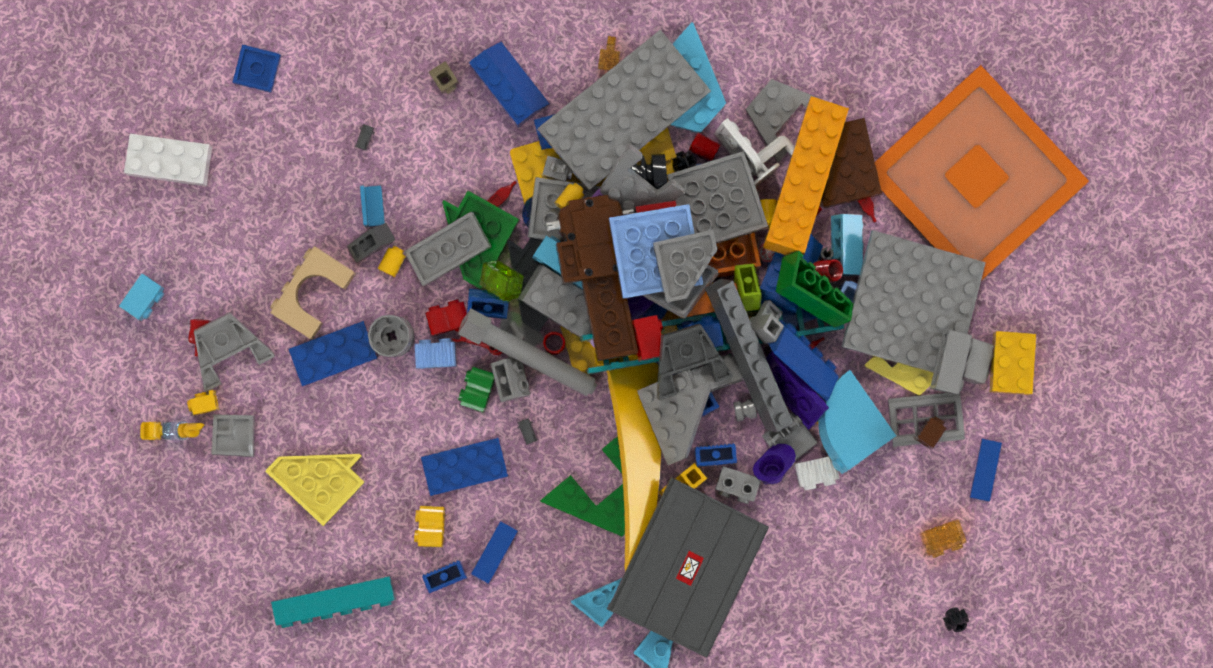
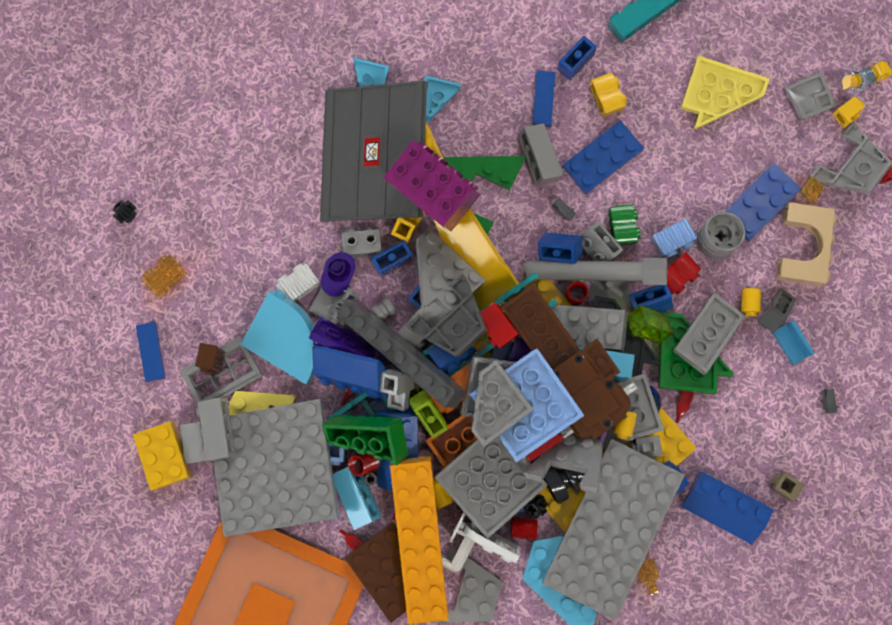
camera: 155 degrees right, 5 degrees down
none -> magenta brick [383,140,481,232]
none -> light grey brick [517,123,563,186]
none -> blue brick [538,232,583,264]
none -> clear yellow plate [799,176,825,203]

